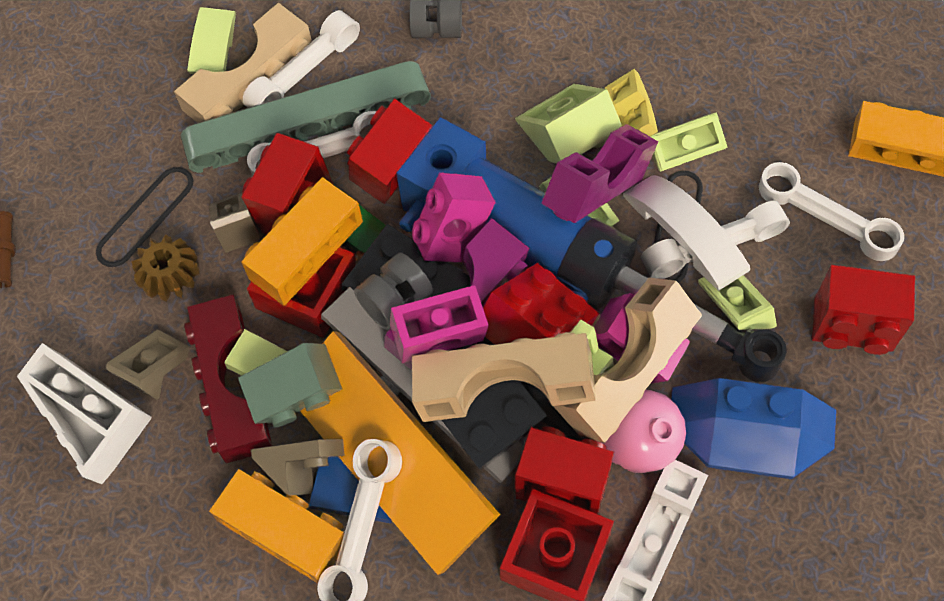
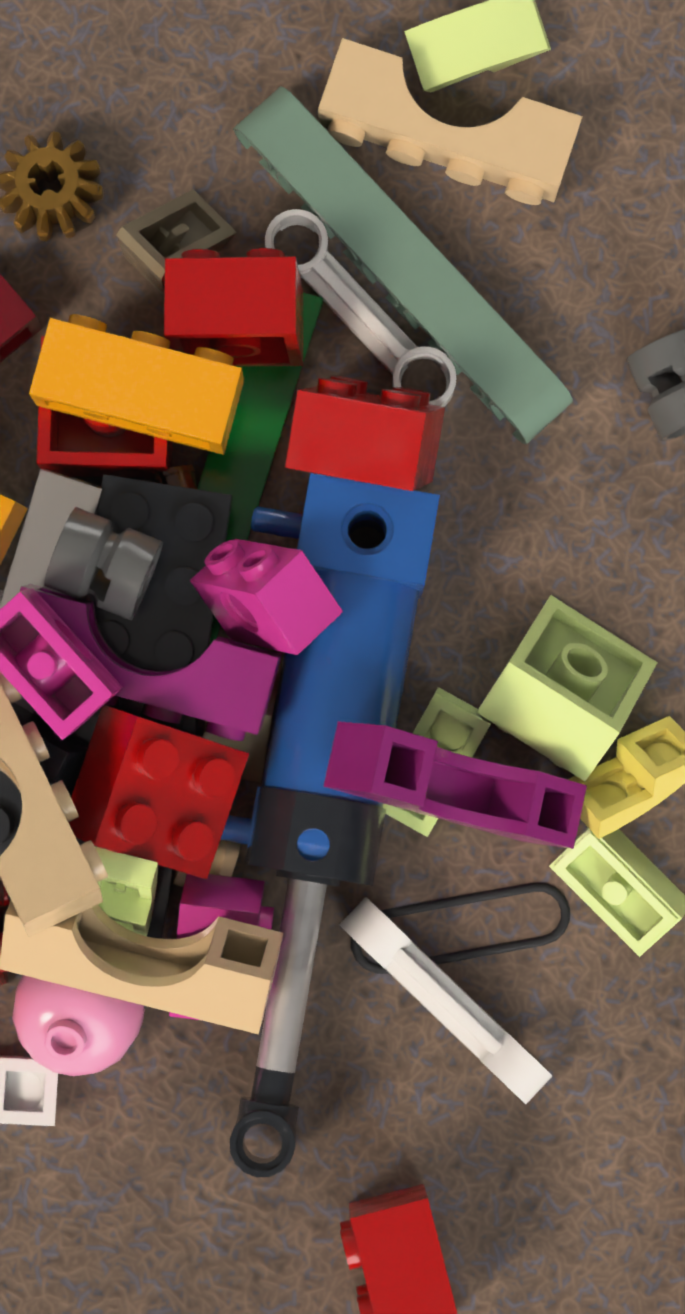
camera: 60 degrees right, 20 degrees up
black piece [96,167,194,267] -> none
white piece [243,10,360,108] -> none
white slope [623,175,750,291] -> none
blue wedge [671,378,836,479] -> none
yellowish green slope [698,275,777,330] -> none
white piece [759,162,904,261] -> none

